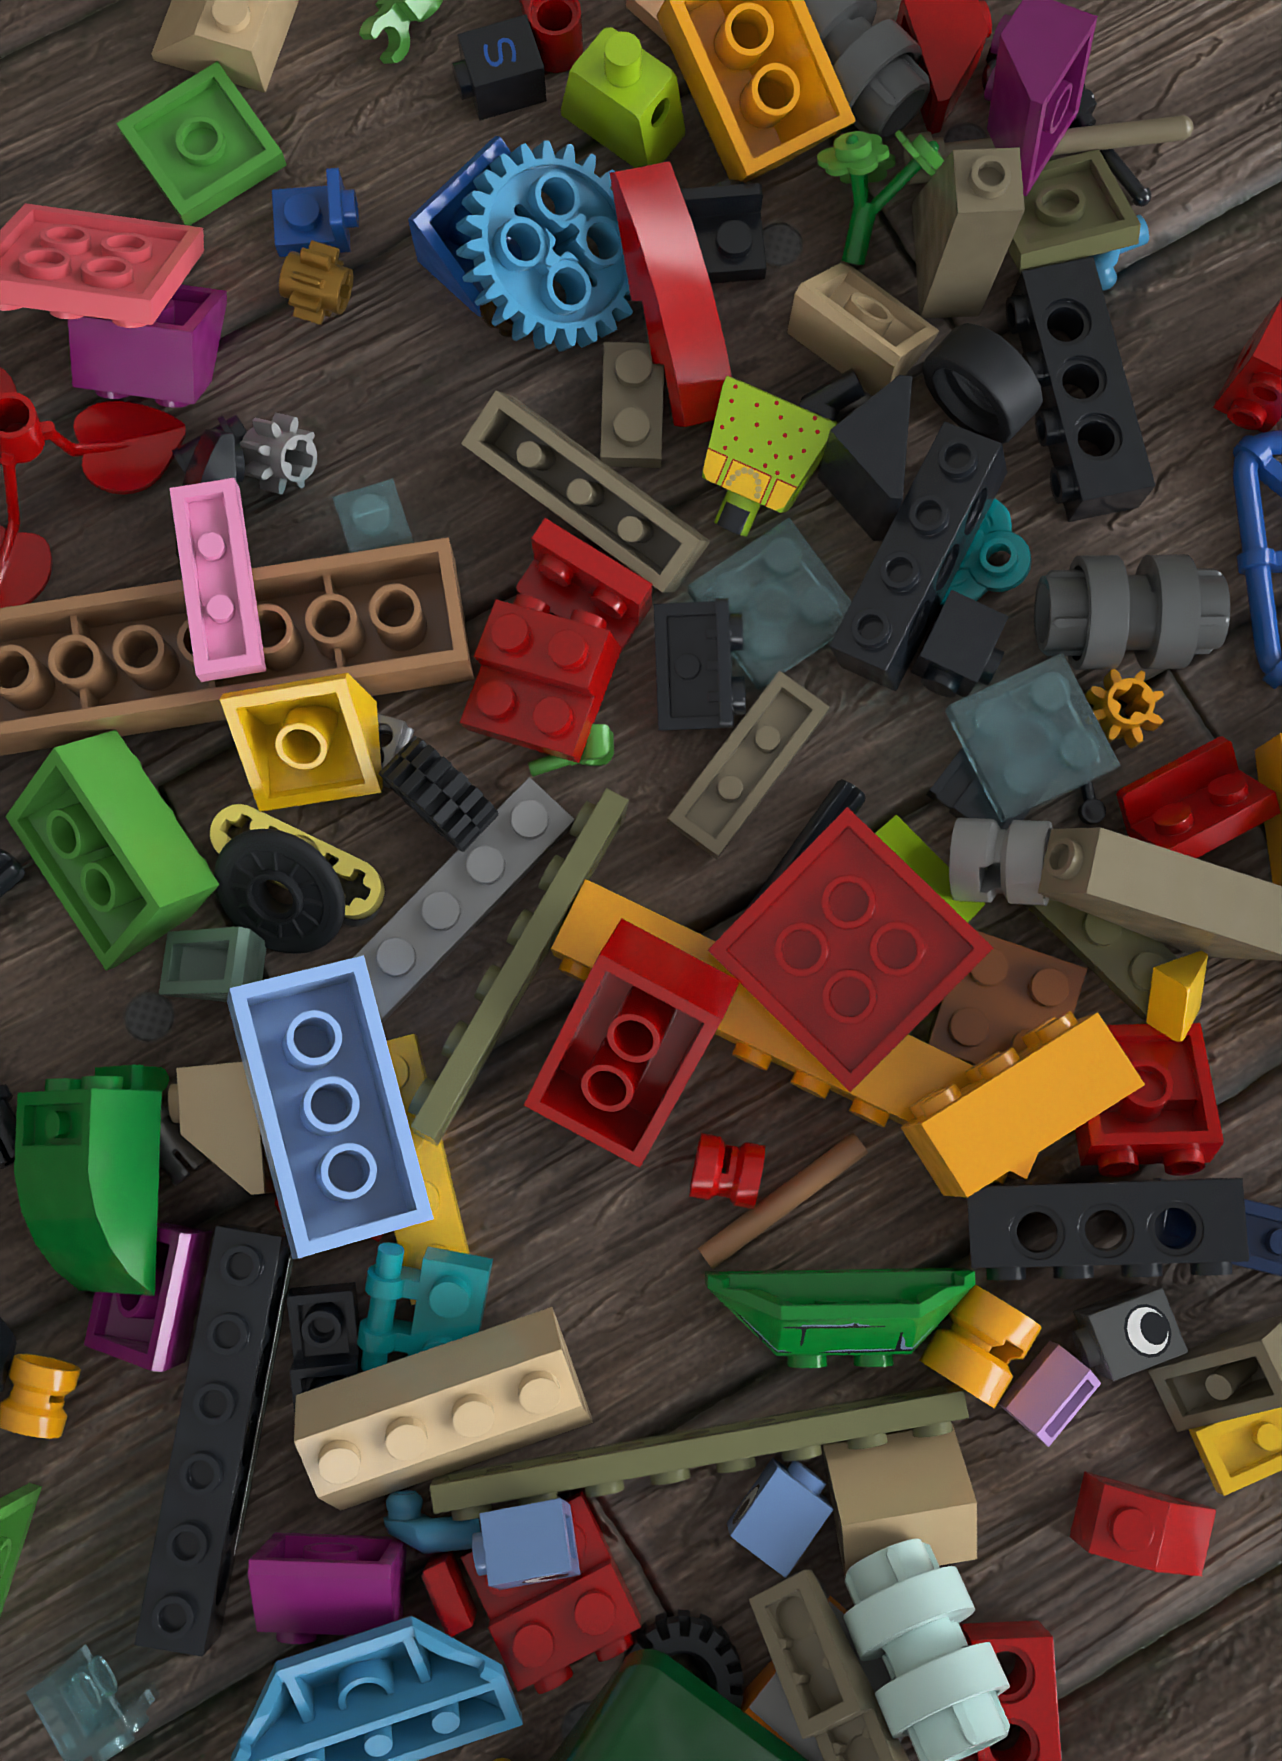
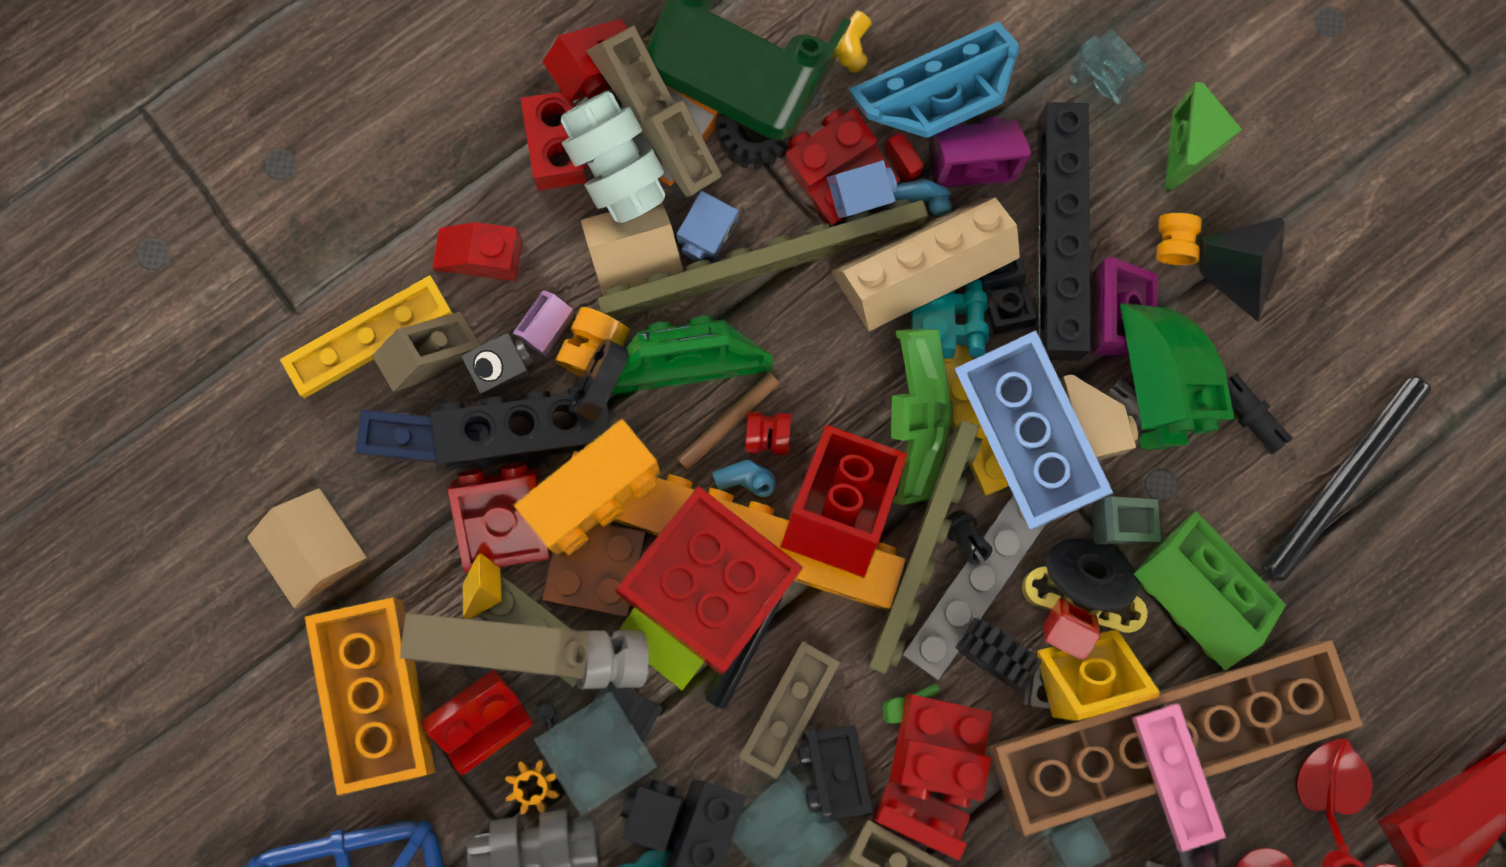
camera: 170 degrees right, 0 degrees up
none -> black beam [569,338,628,422]
none -> dark azure arm [712,460,776,498]
none -> bright green plate [891,329,953,505]
none -> black pin [947,510,992,565]
none -> slope [1044,598,1101,660]

